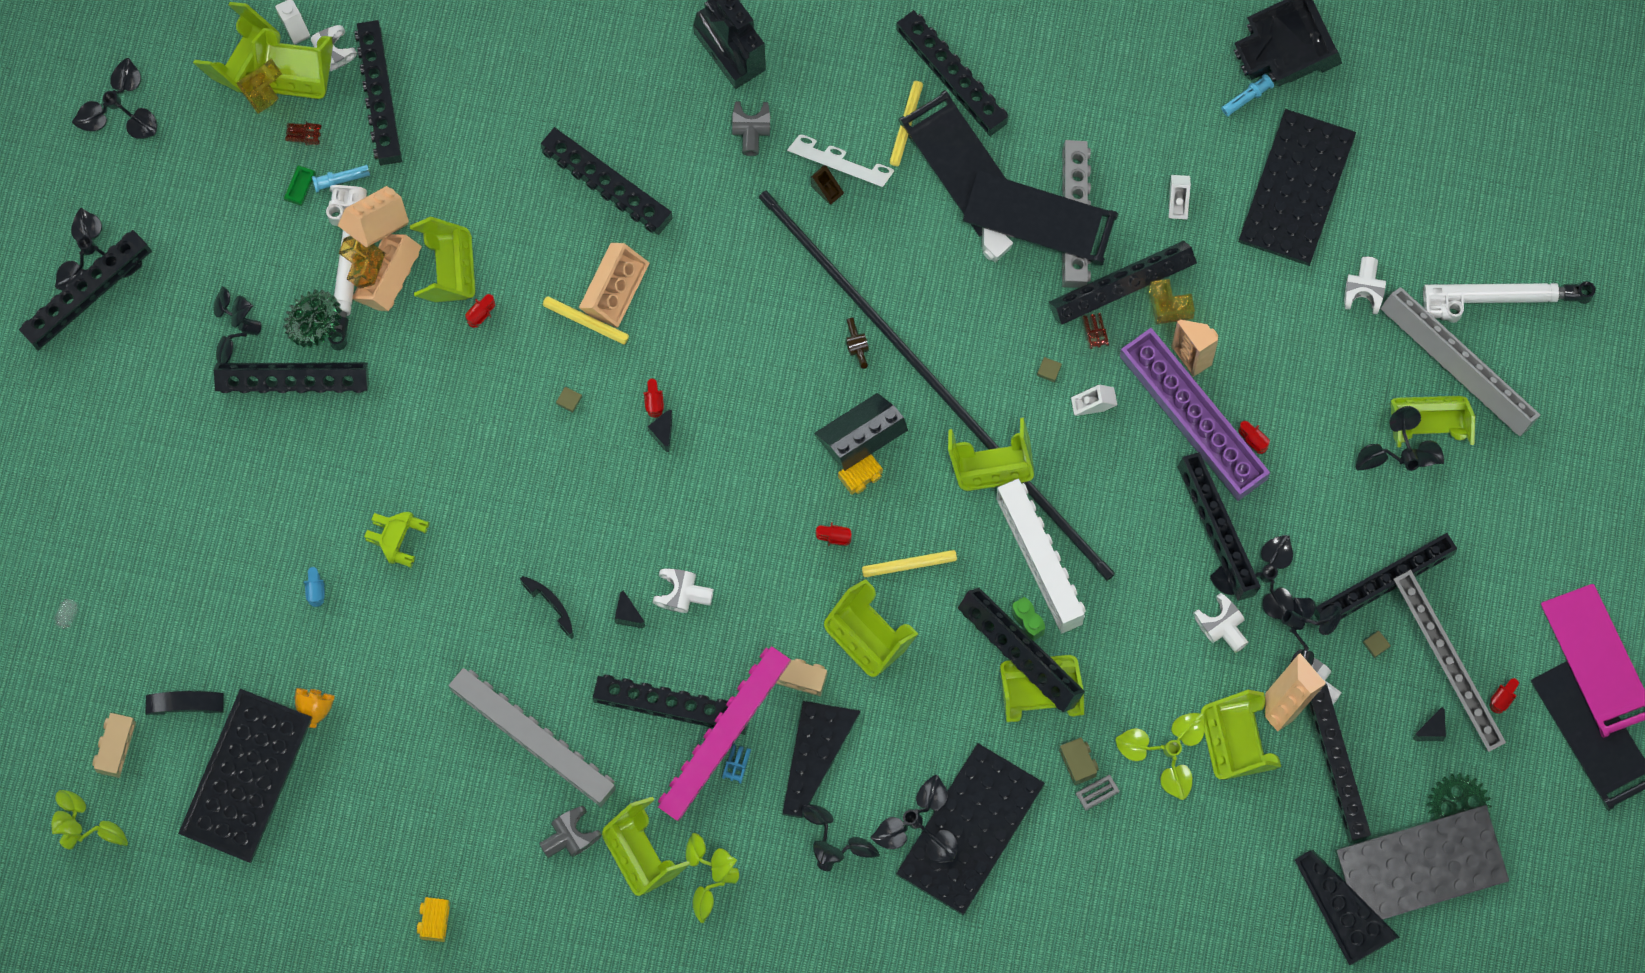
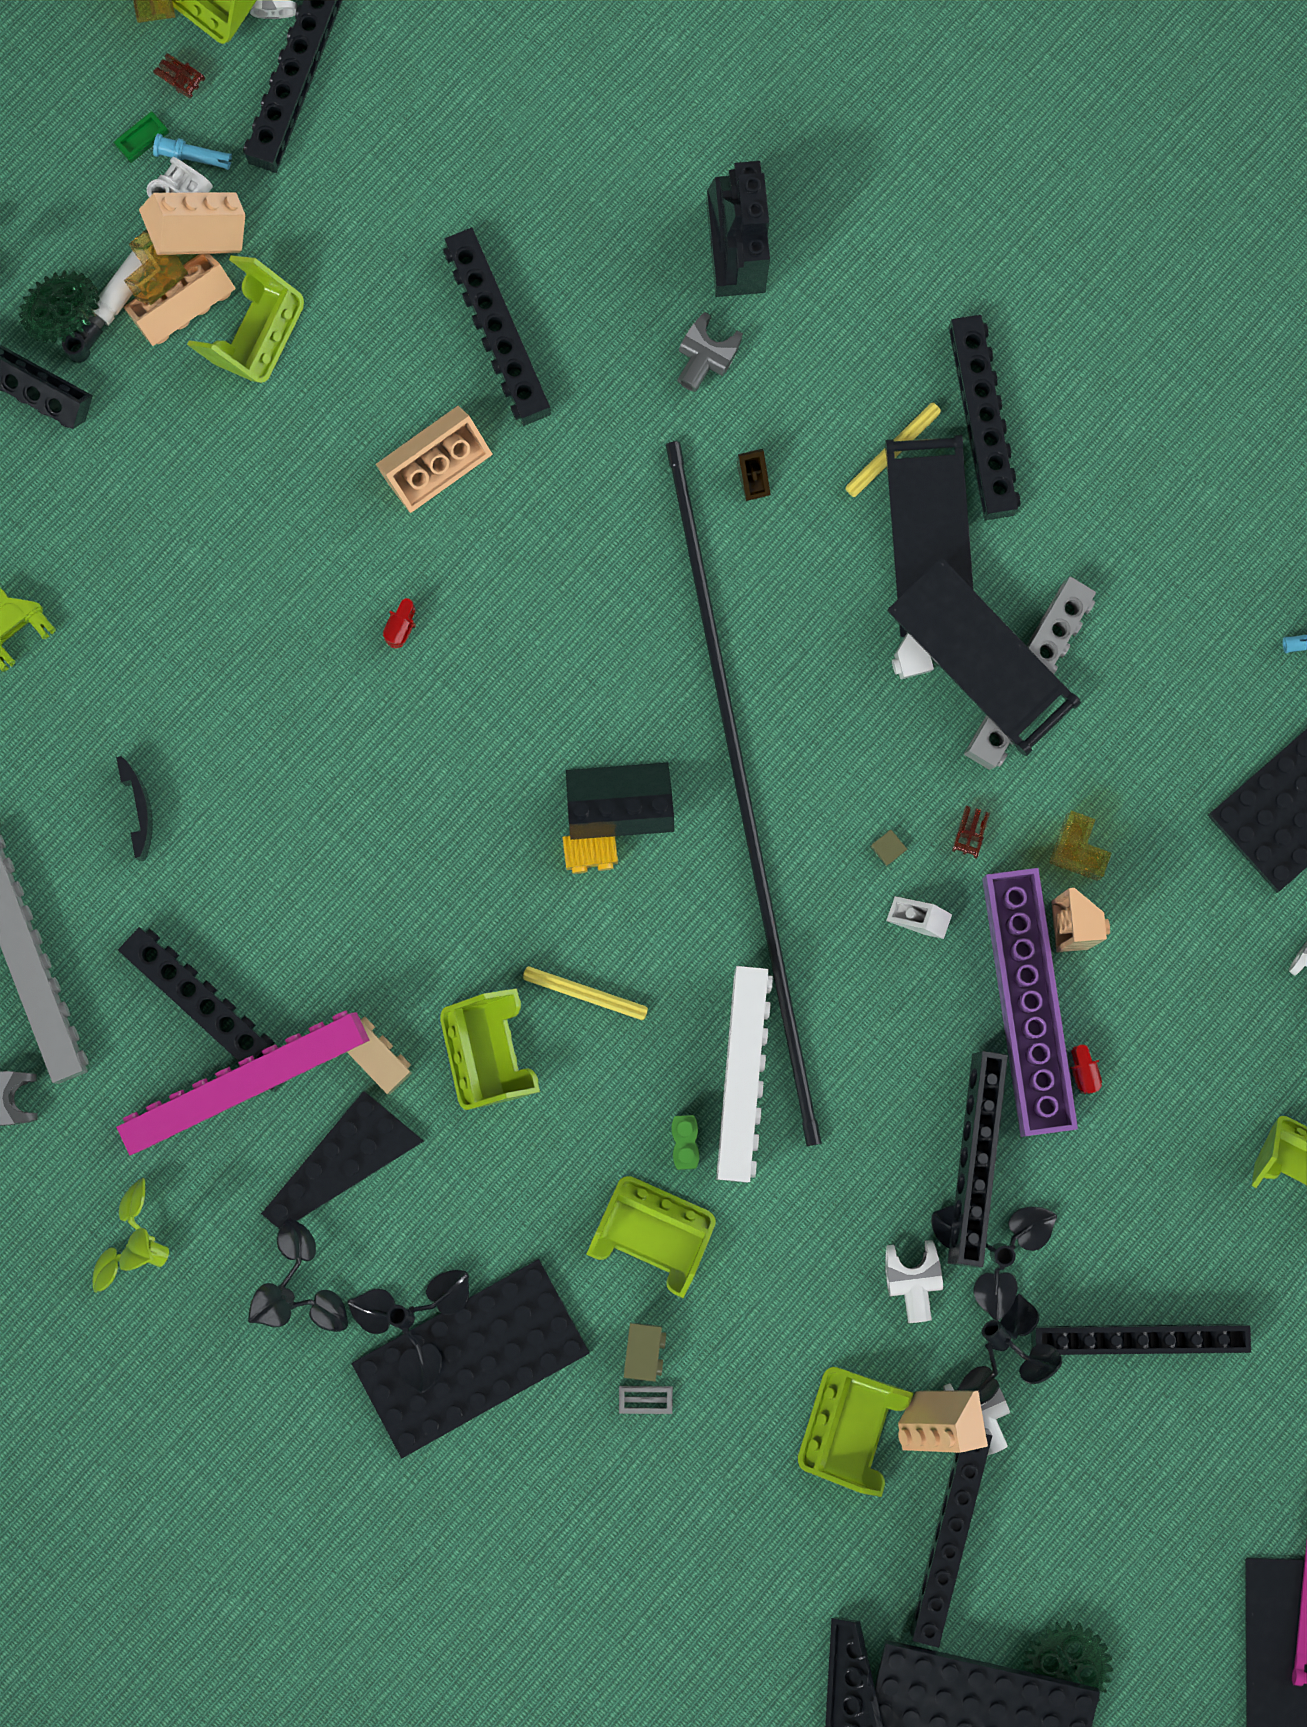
camera: 25 degrees right, 10 degrees up
red arm [465,294,495,328] -> none
light yellow axle [543,297,629,344] -> none
olive tile [556,387,582,413] -> none
lime windscreen [602,797,690,896] -> none
black slope [615,590,646,628] -> none
black slope [647,410,673,452] -> none
white connector [653,569,714,613] -> none
dark azure arm [722,744,751,784] -> none
white piece [787,135,894,187] -> none
red arm [816,522,852,546] -> none
dark brown piece [846,317,869,369] -> none
lime windscreen [948,417,1034,491] -> none
black brick [958,588,1085,712] -> none
black brick [1049,241,1197,325] -> none
lime plant [1115,713,1204,800] -> none
white slope [1169,175,1191,219] -> none
black plant [1355,406,1444,471] -> none
olive tile [1363,631,1391,658] -> none
light grey brick [1394,570,1506,752] -> none
black slope [1413,707,1446,741] -> none
red arm [1489,678,1519,714] -> none

